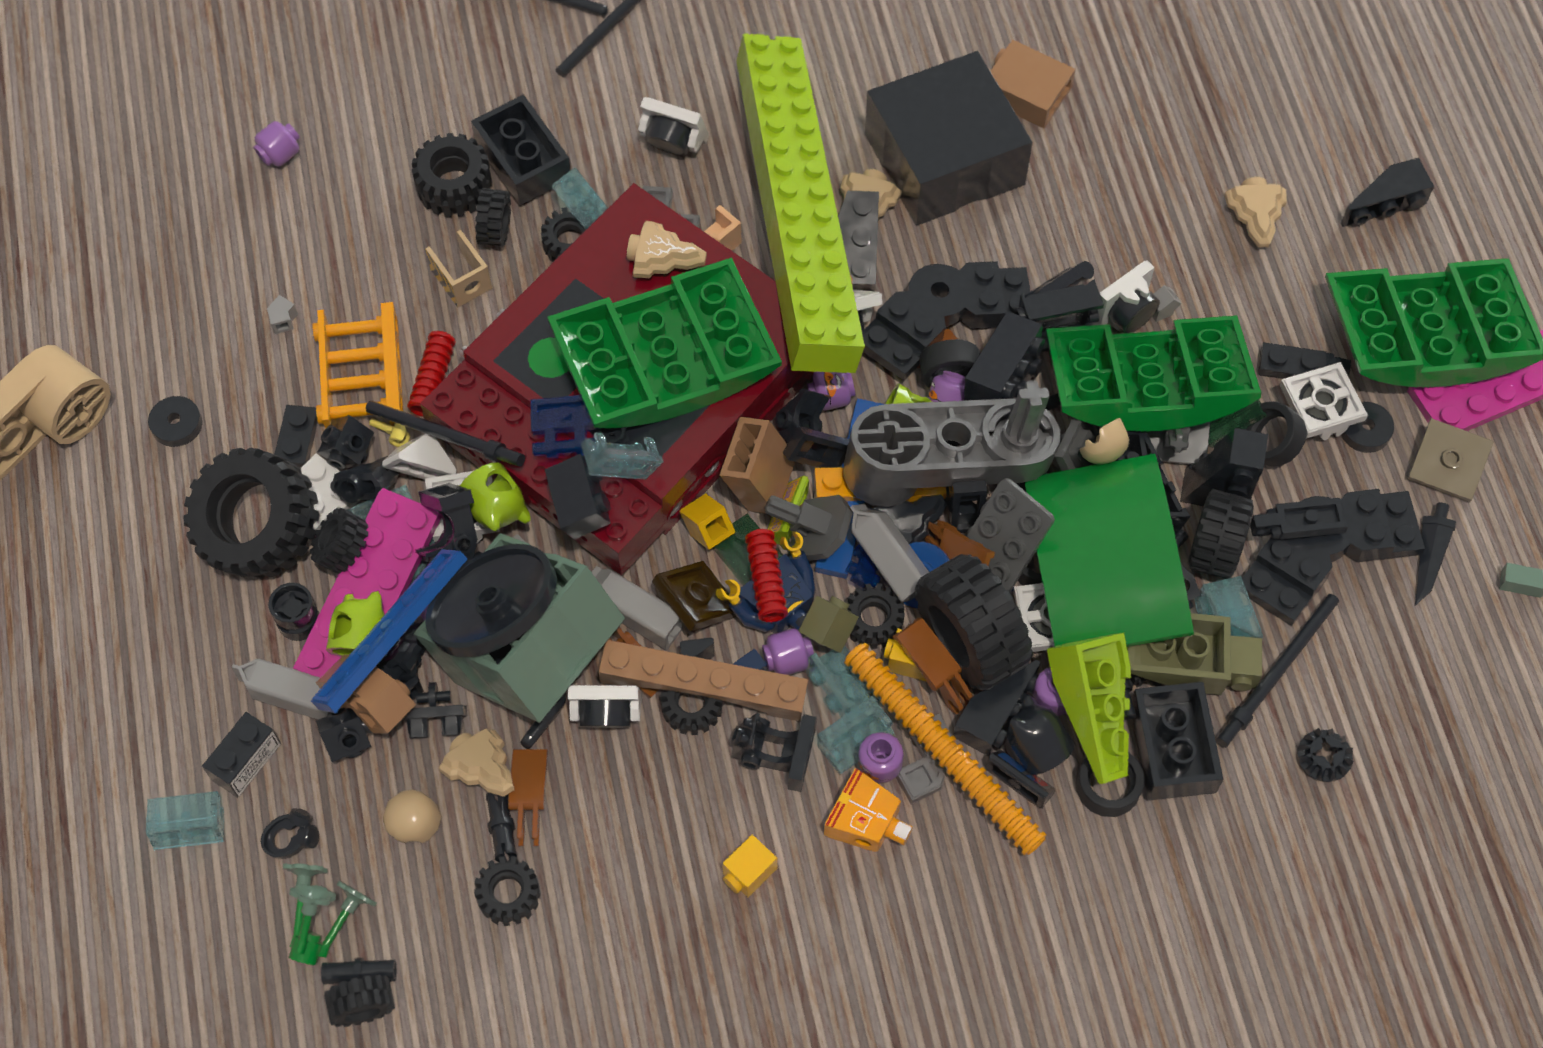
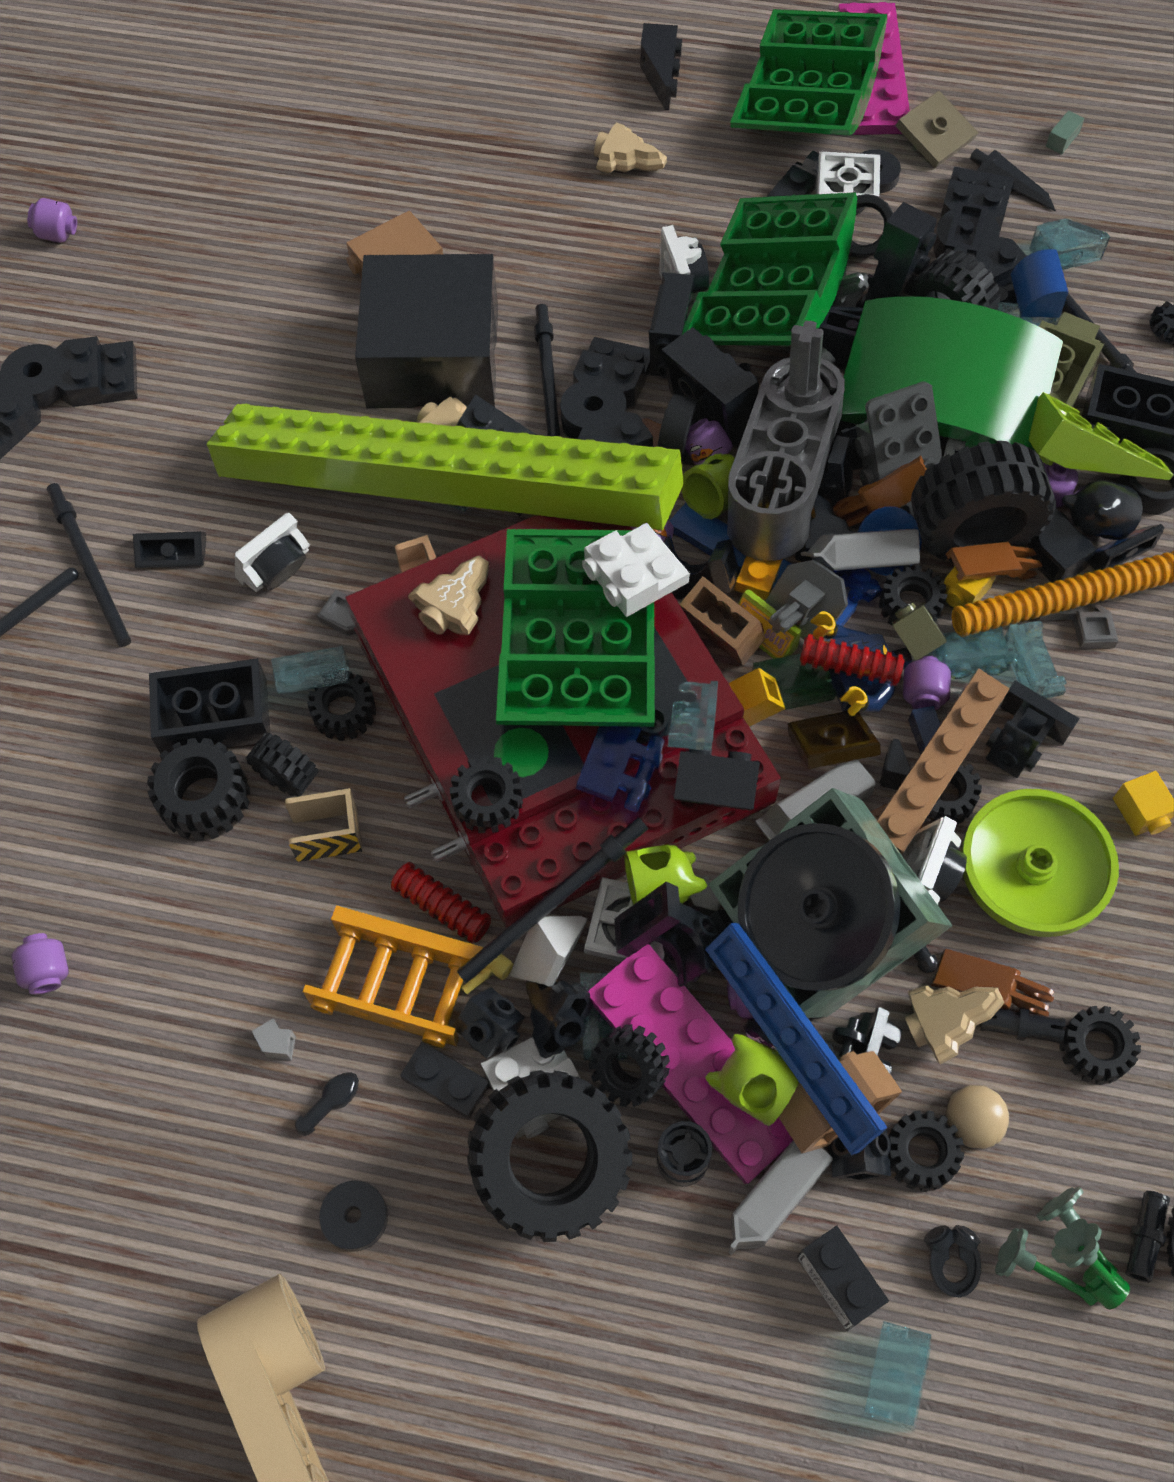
camera: 65 degrees left, 0 degrees up
light orange torso [824,768,913,852] -> none
medium lavender head [858,732,904,783] -> none
black plate [1024,261,1094,297] -> none
tan hair [1080,418,1129,465] -> none
none -> black slope [133,531,206,568]
none -> black piece [295,1072,359,1136]
none -> black tyre [450,756,523,833]
none -> black bar [534,304,560,437]
none -> white plate [582,523,690,617]
none -> black tyre [888,1110,964,1192]
none -> lime dish [961,789,1119,937]
none -> blue brick [1011,249,1069,318]
none -> clear light blue slope [1030,218,1110,270]

